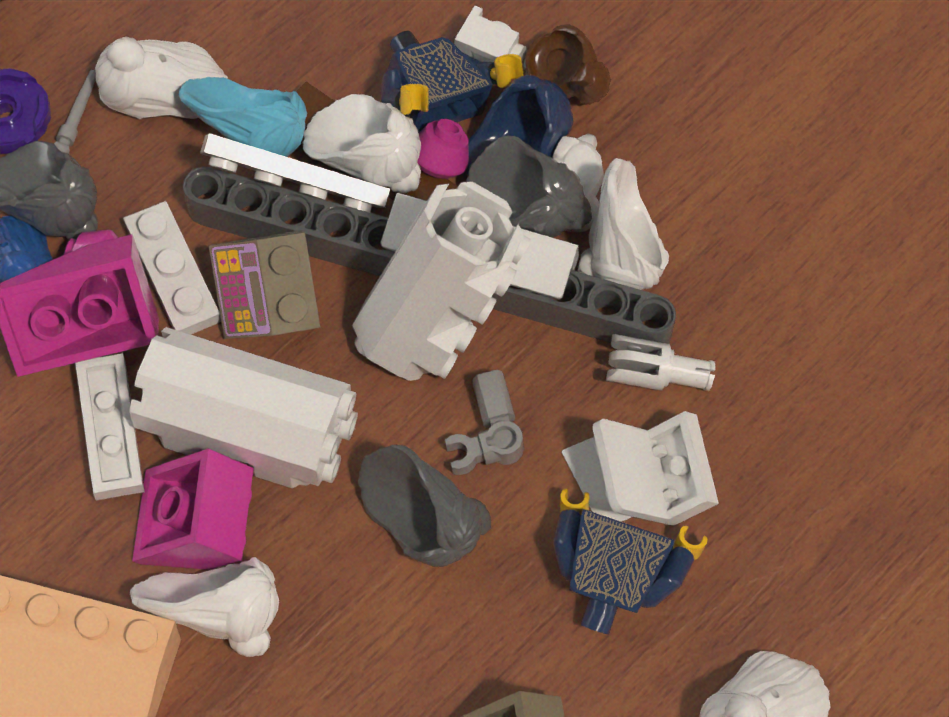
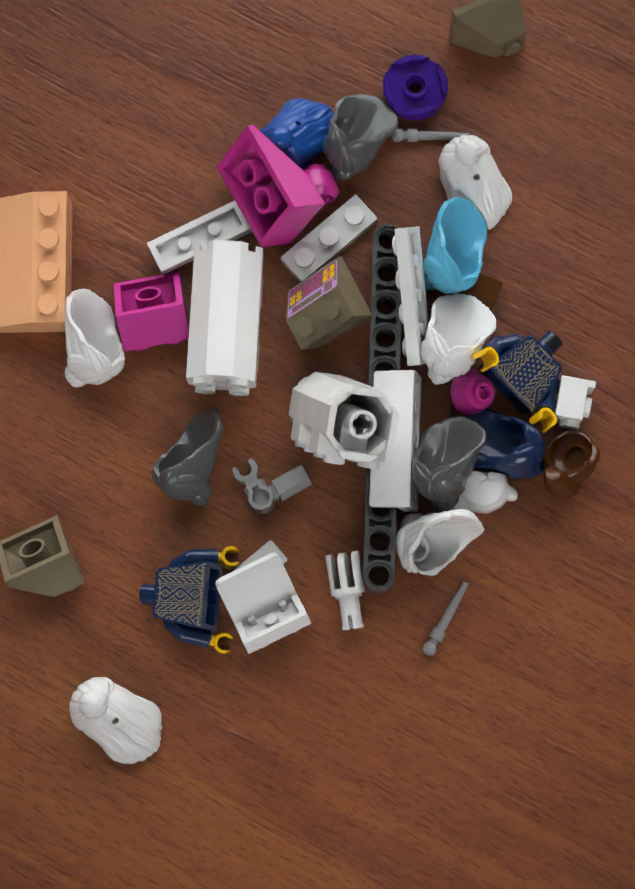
camera: 80 degrees right, 15 degrees up
none -> light grey piece [423,581,469,656]

